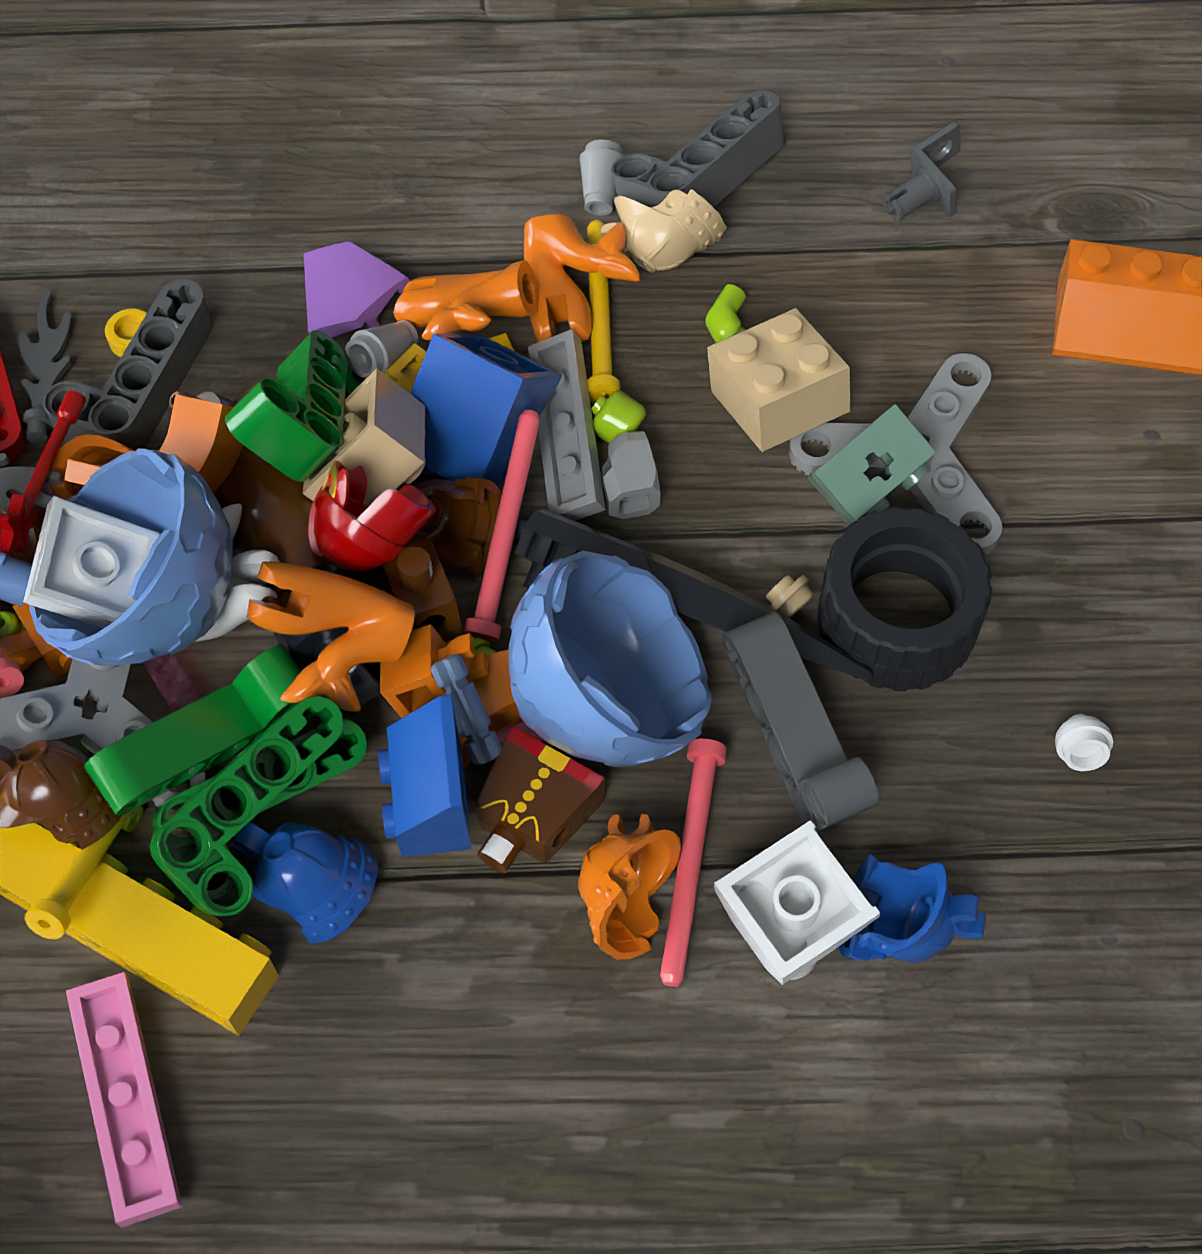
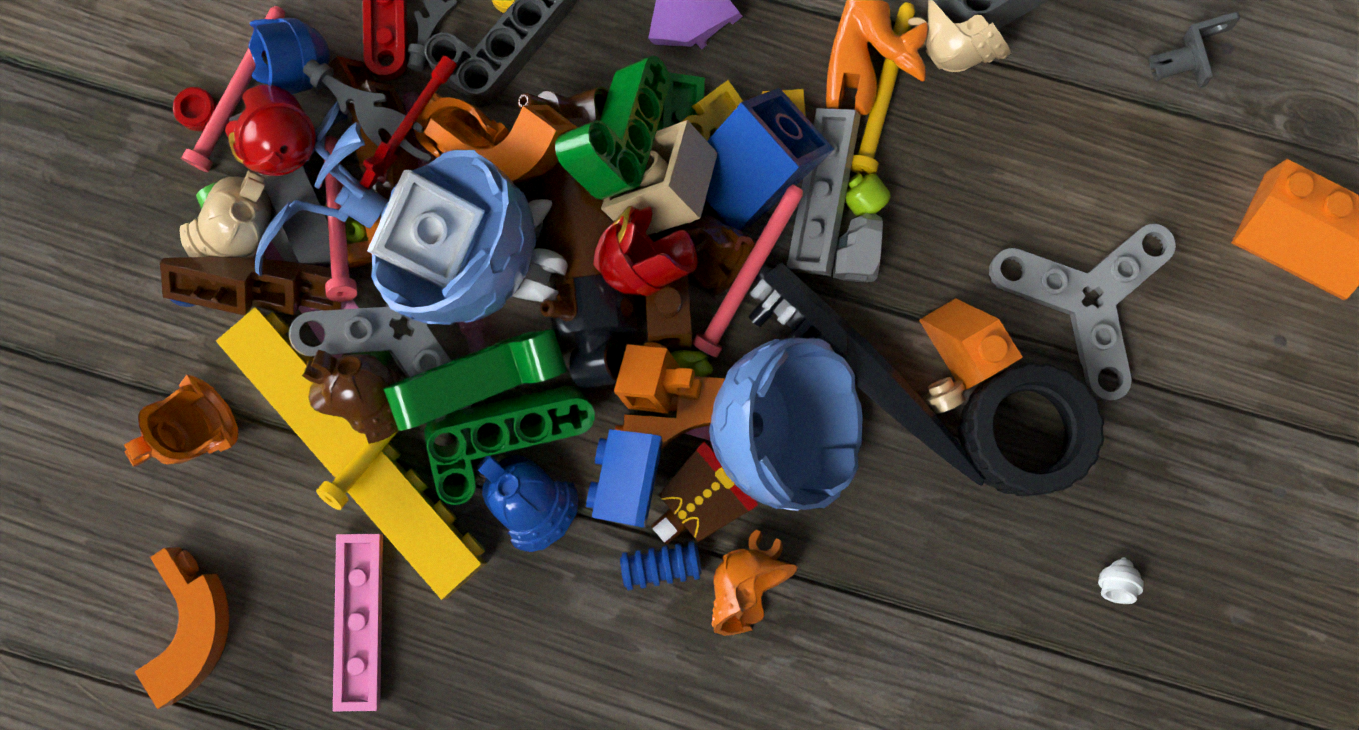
camera: 15 degrees right, 20 degrees up
green beam [150,696,344,916] -> none
orange piece [247,561,415,712] -> none
light grey cone [345,320,418,378] -> none
orange piece [393,260,539,340] -> none
sand blue axle [431,654,502,765] -> none
coral bar [660,738,727,987] -> none
lime arm [705,284,746,343] -> none
tan brick [707,308,850,452] -> none
white slope [714,820,880,985] -> none
dark grey beam [722,612,879,832] -> none
sand green brick [808,404,937,525] -> none
blue helmet [838,854,986,962] -> none
none -> blue piece [620,541,702,591]
none -> orange slope [919,298,1023,391]

